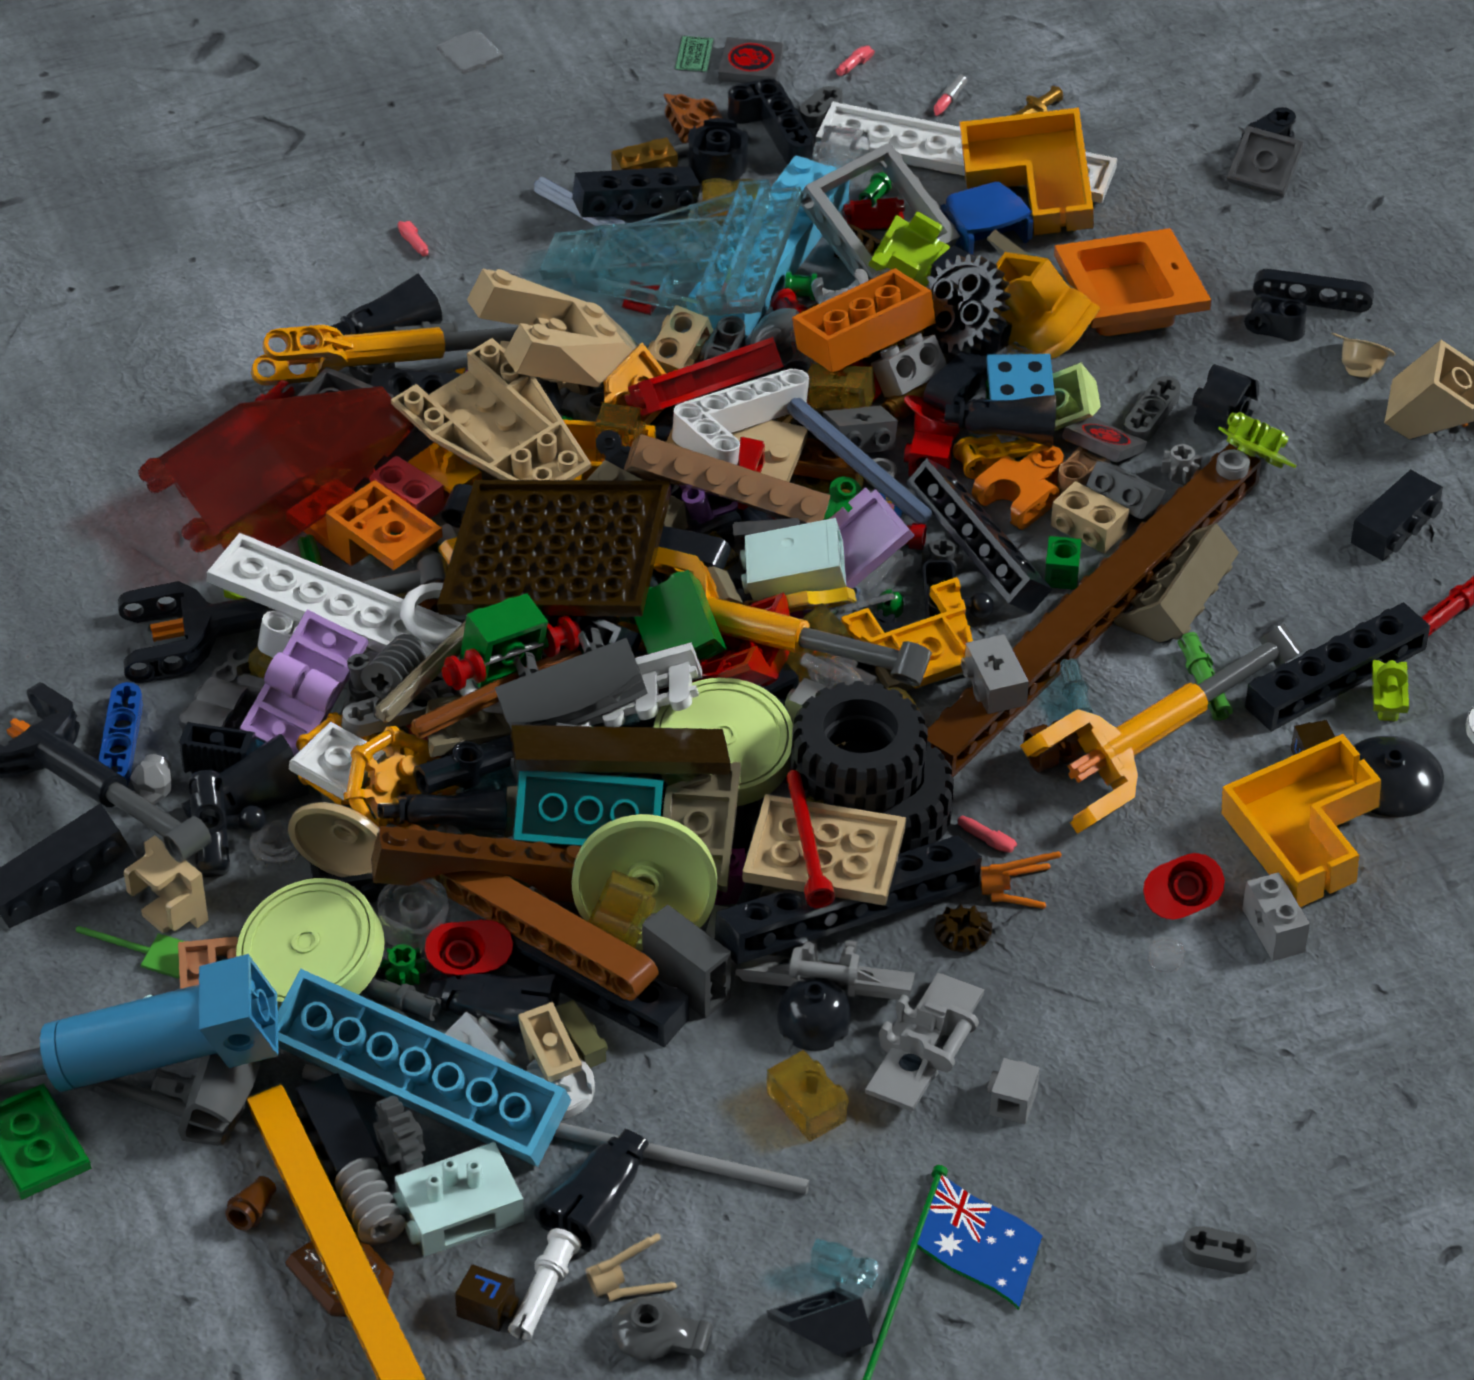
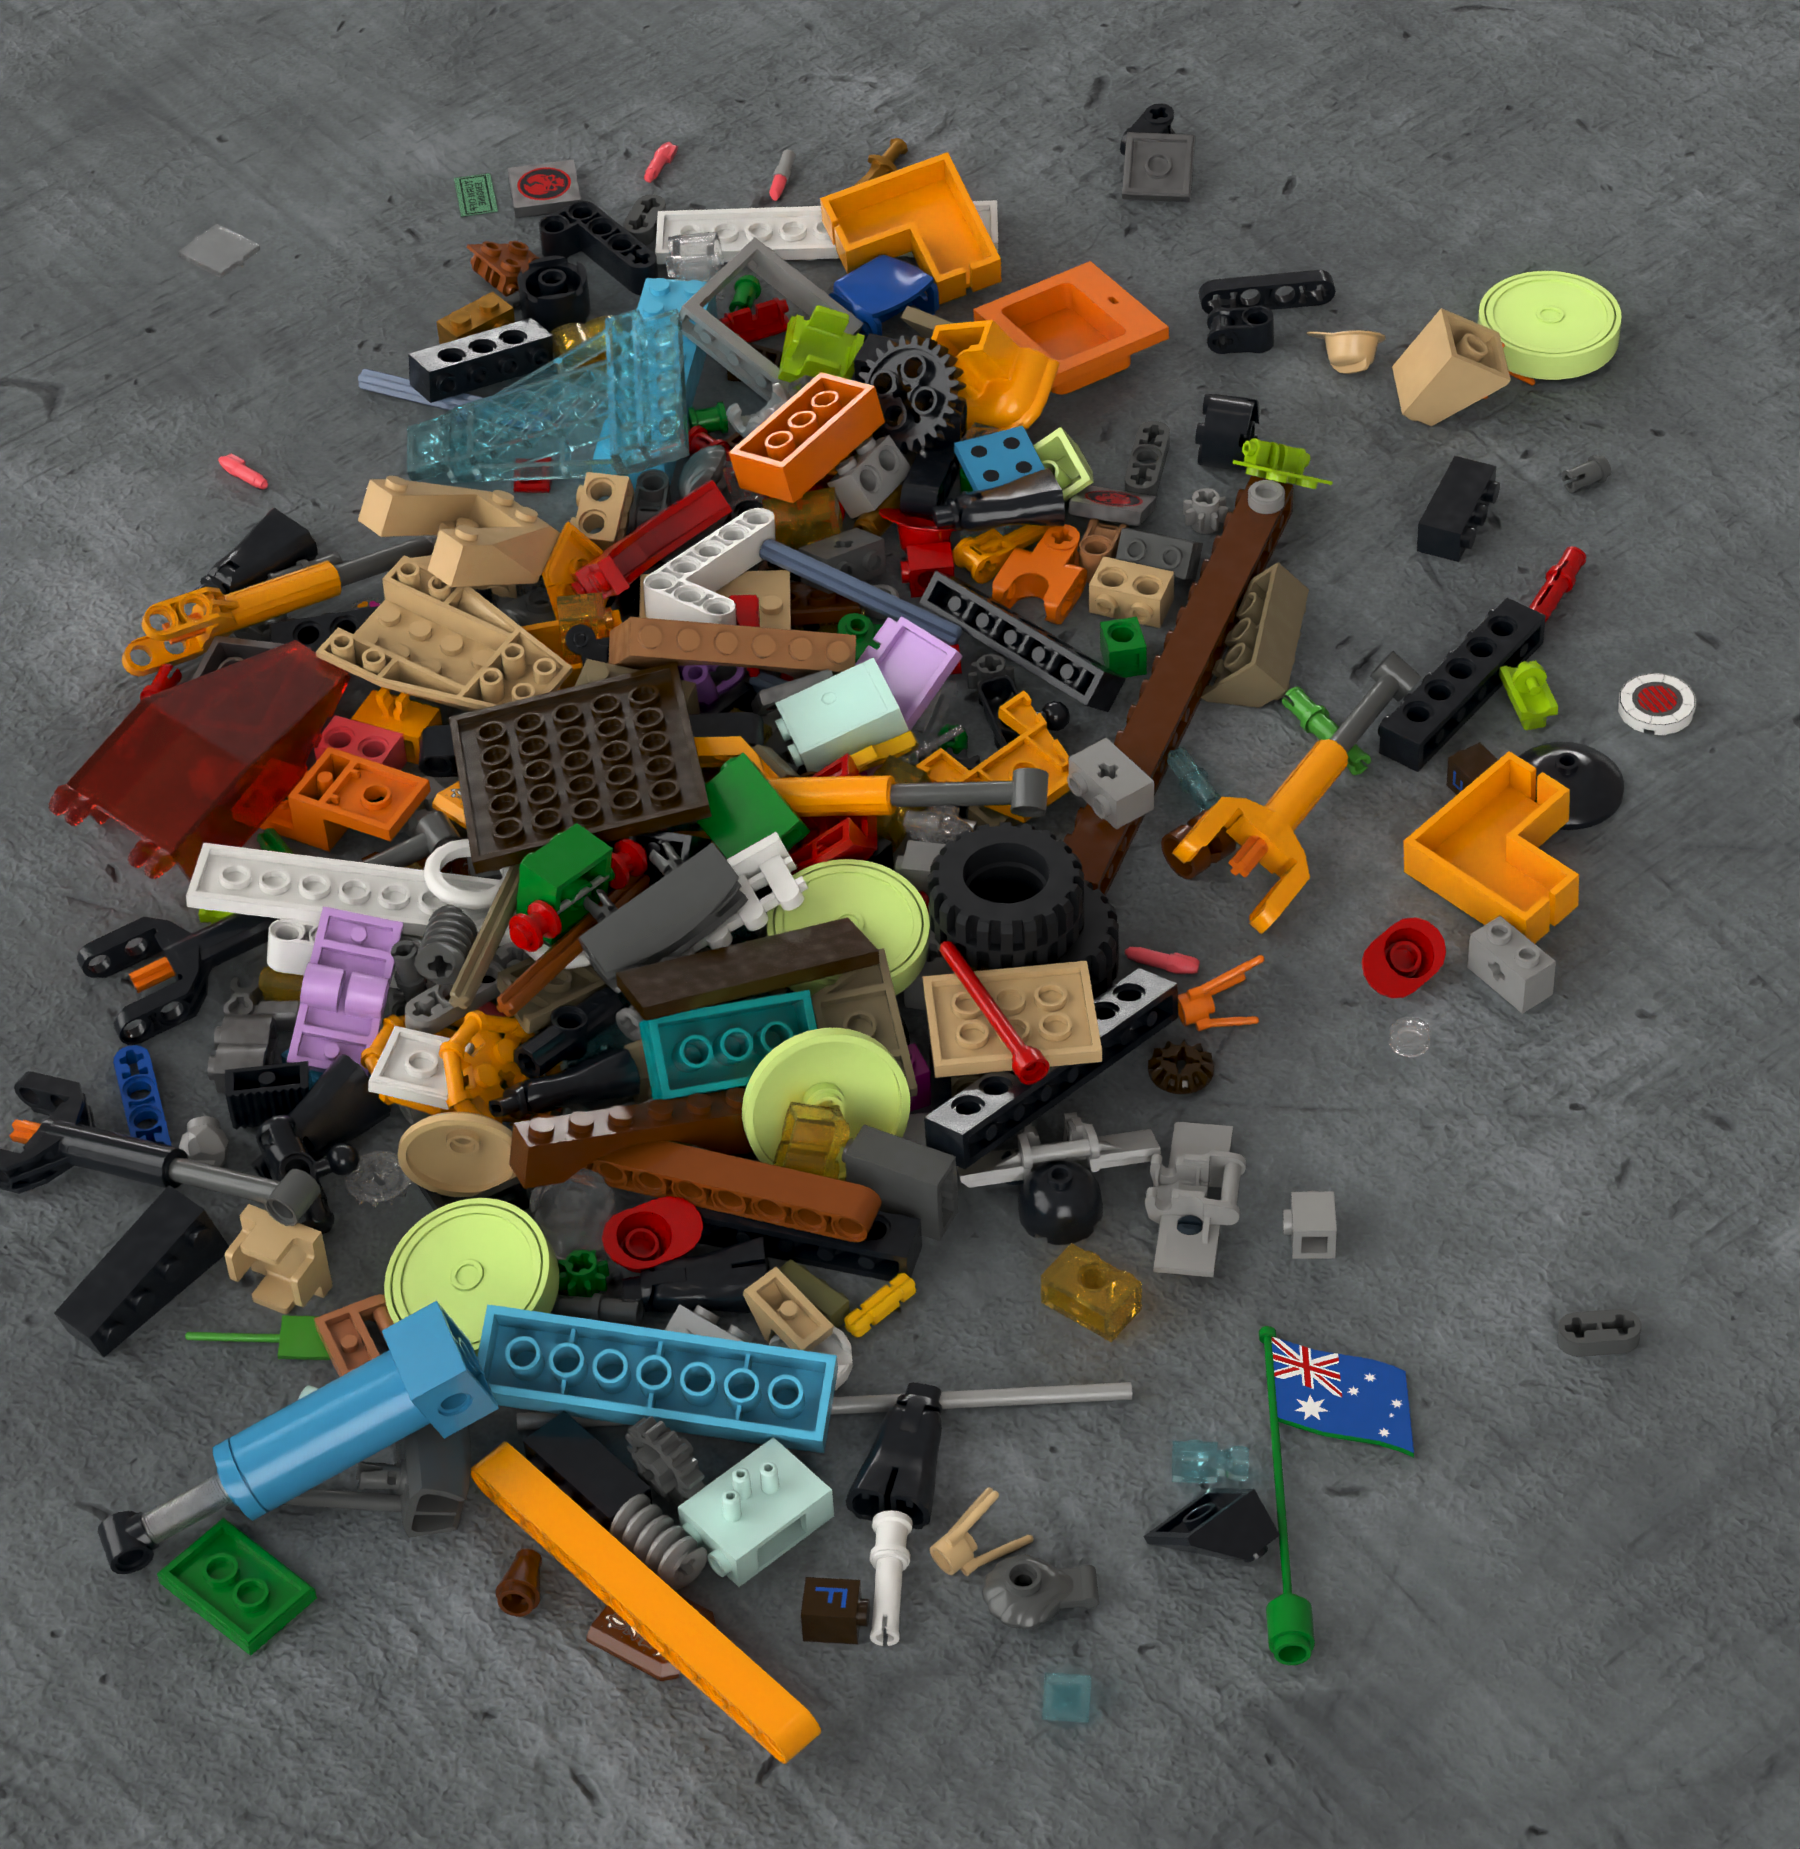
camera: 15 degrees left, 0 degrees up
none -> yellow axle [844,1273,916,1338]

